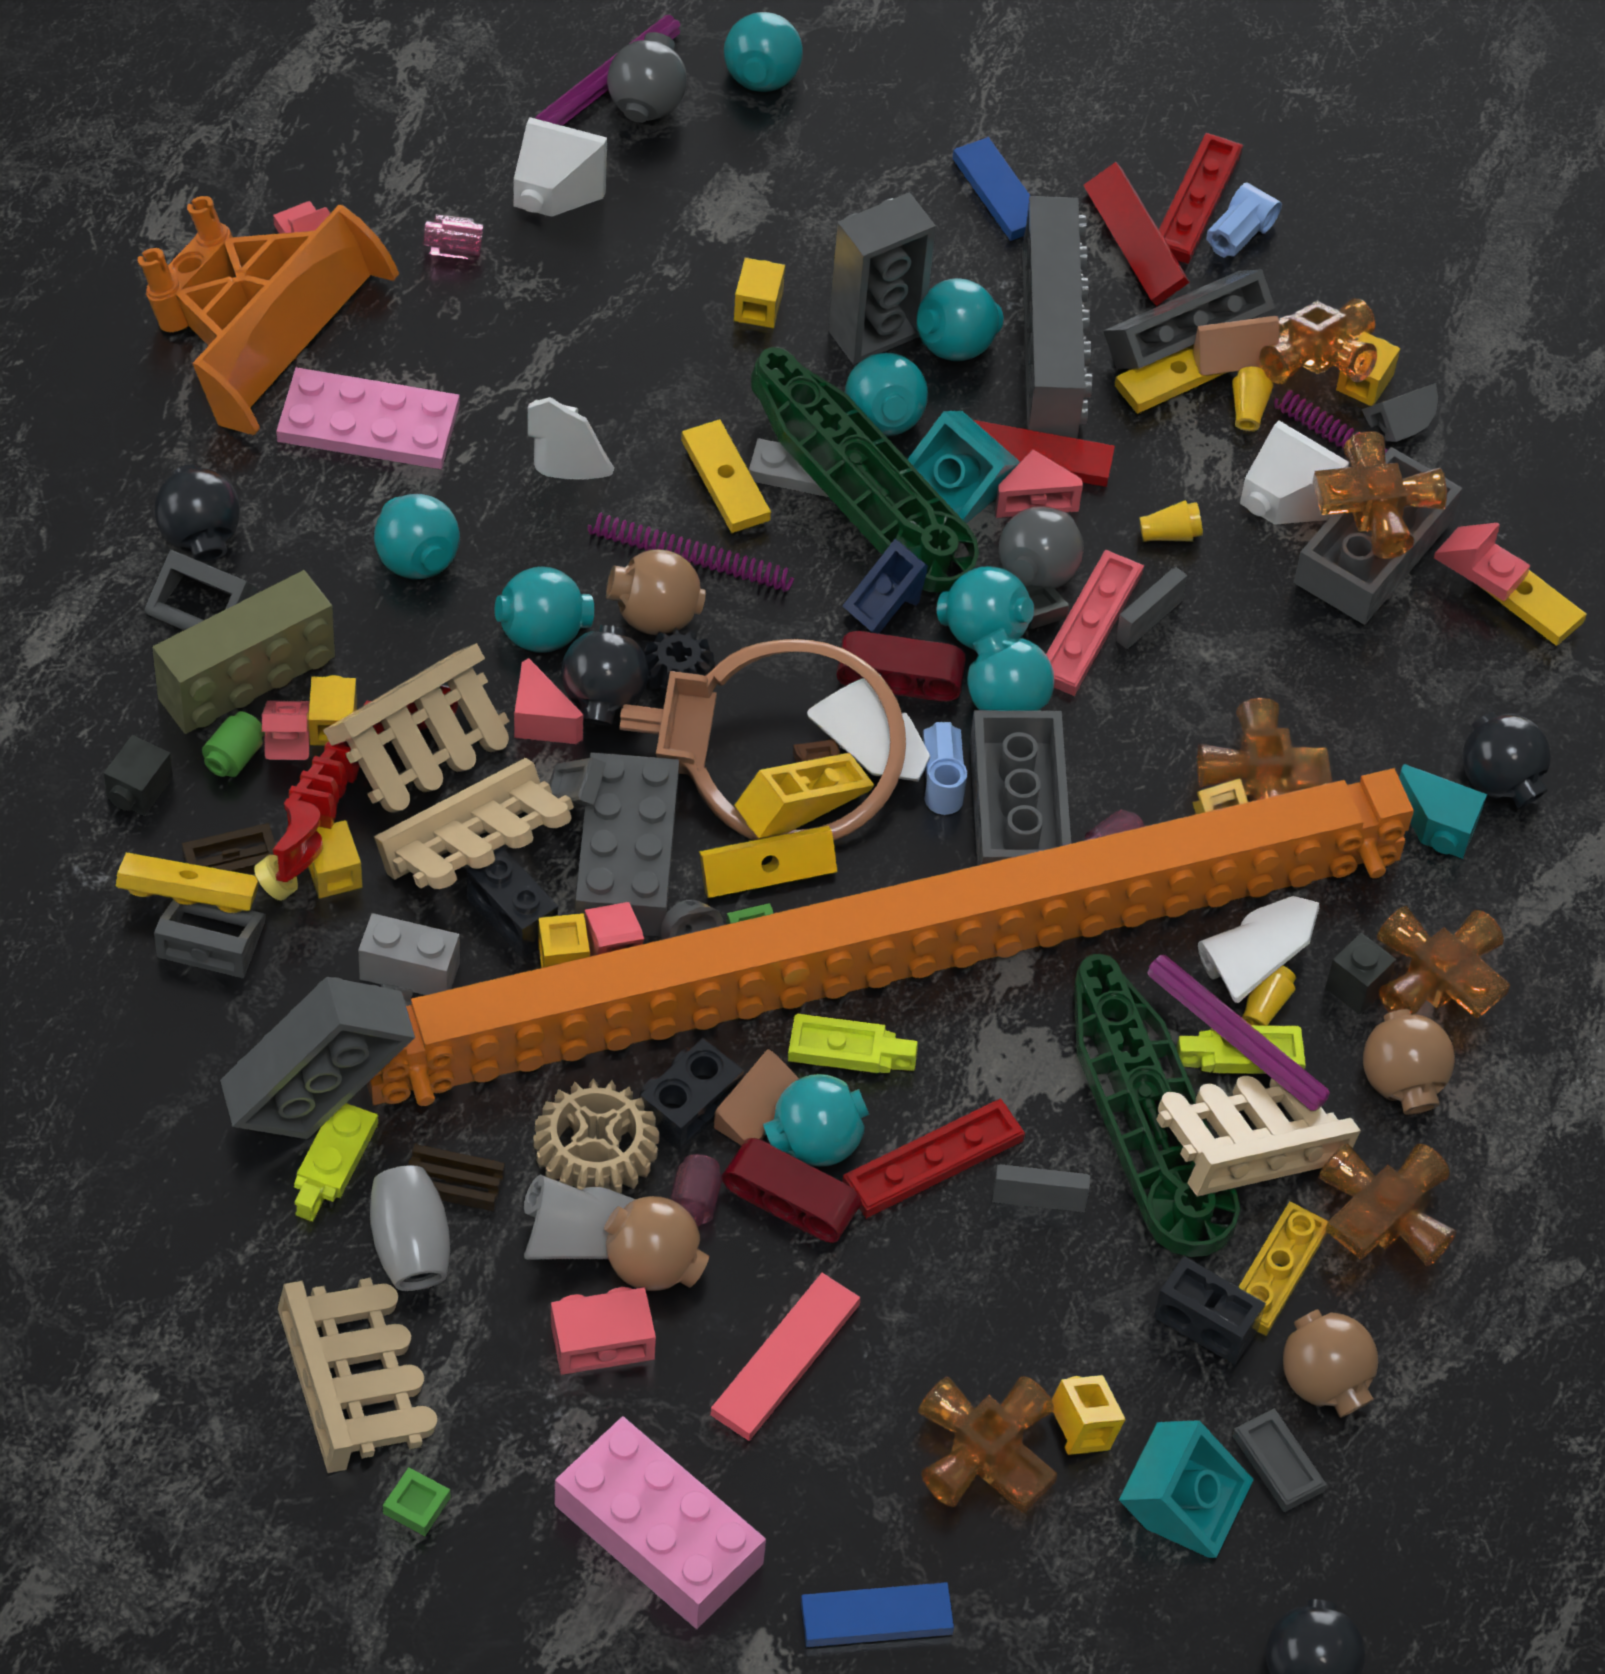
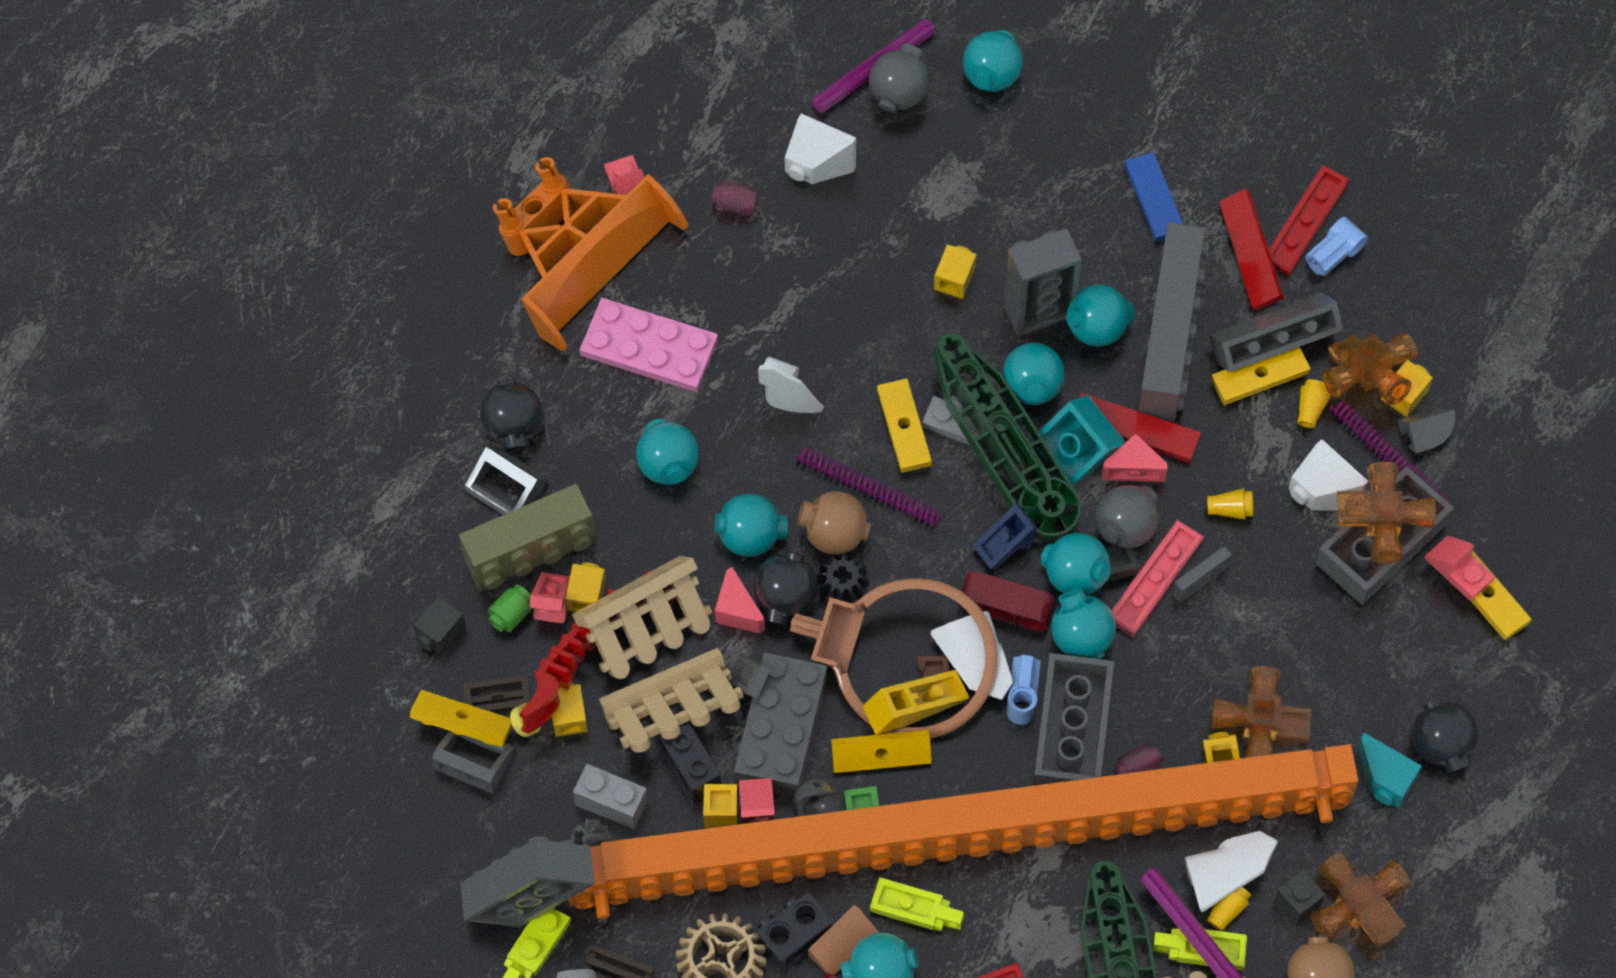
camera: 15 degrees right, 10 degrees up
nougat slope [1192,316,1279,375] -> none

